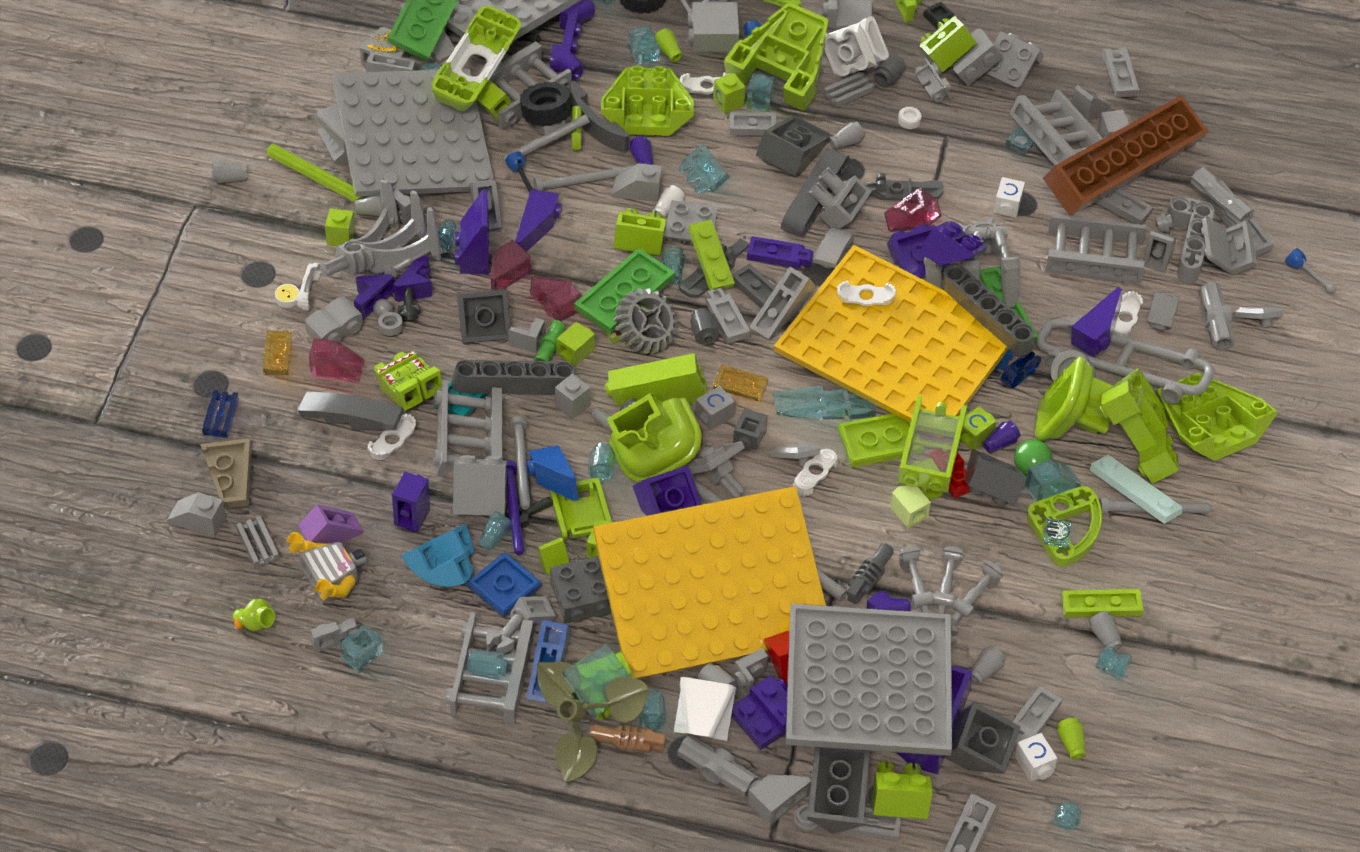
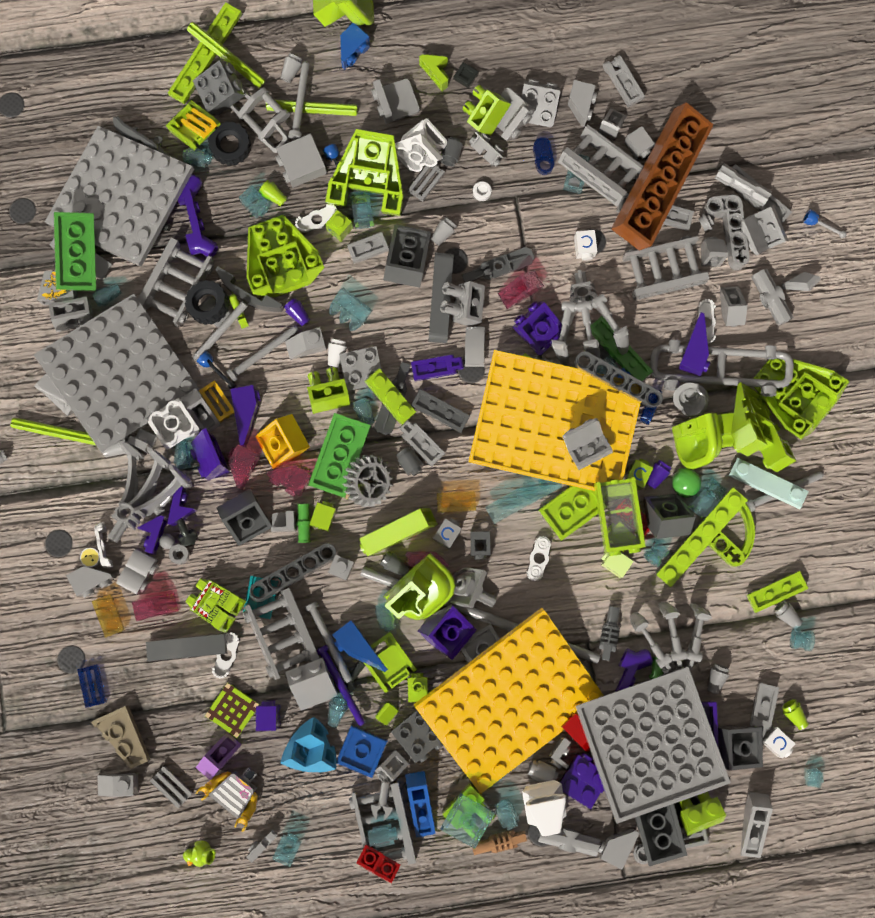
camera: 25 degrees left, 30 degrees up
lime brick [325,208,355,246] -> none
lime piece [431,6,521,111] -> none
lime brick [476,80,512,120] -> none
olive plant [537,661,649,782] -> none
light grey slope [749,267,816,340] -> none
light grey piece [770,443,820,466] -> none
white piece [837,281,896,306] -> none
dark purple slope [919,221,988,265] -> none
clear light blue tile [1042,518,1072,548] -> none
none -> light grey slope [66,566,116,598]
none -> white piece [146,398,201,450]
none -> yellow tile [199,380,235,423]
none -> tile [205,683,260,738]
none -> yellow slope [255,414,310,469]
none -> red slope [356,845,401,884]
none -> clear blue piece [533,137,554,175]
none -> light grey bracket [562,418,613,470]
none -> light grey slope [568,80,597,127]
none -> clear light blue wheel [643,541,670,568]
none -> lime plate [656,487,748,587]

